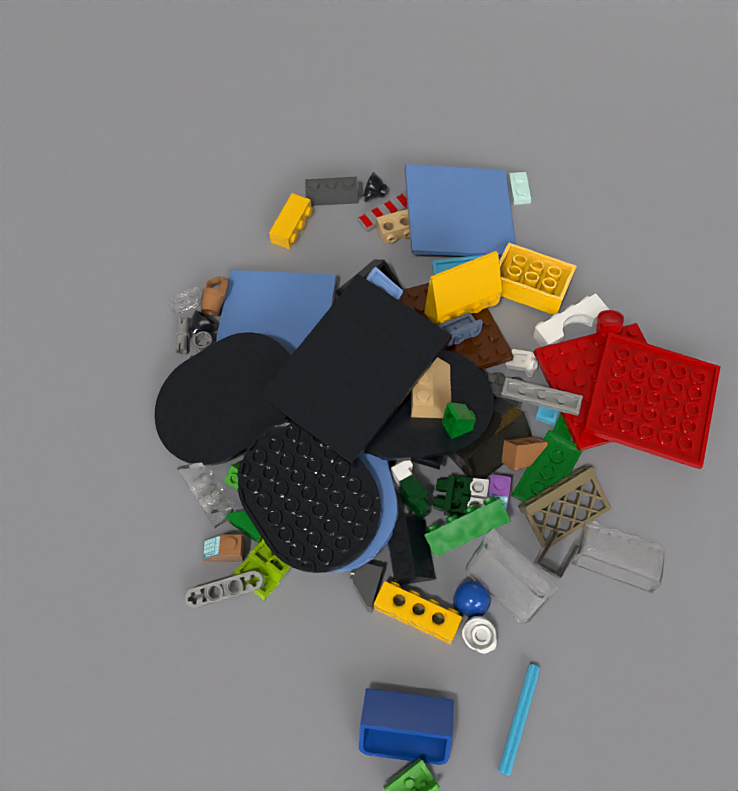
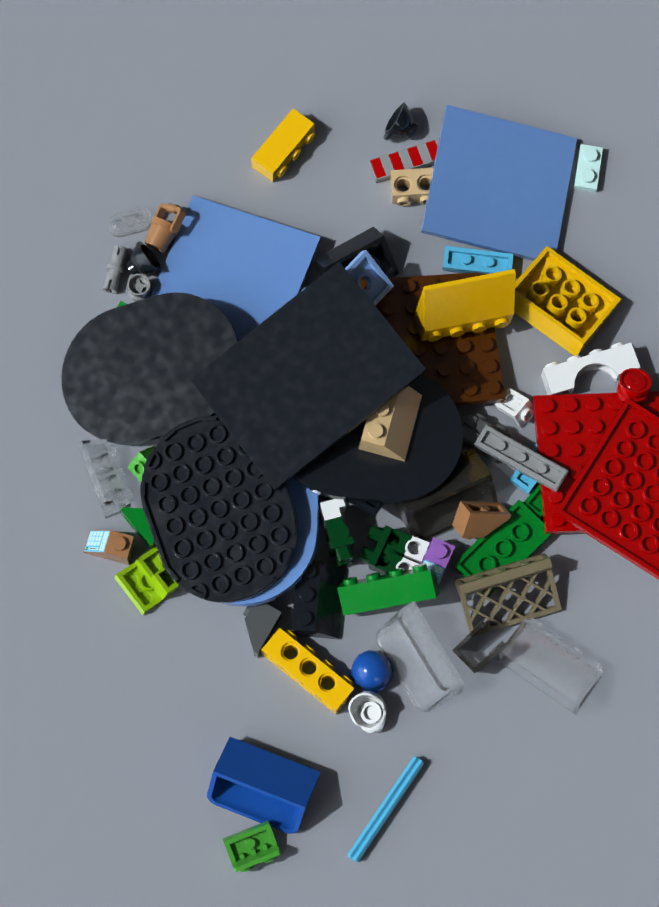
camera: 10 degrees right, 10 degrees up
light grey beam [185,571,265,608] -> none
dark grey brick [305,177,358,206] -> none
sand blue bracket [437,312,483,346] -> none
green slope [442,402,476,439] -> none

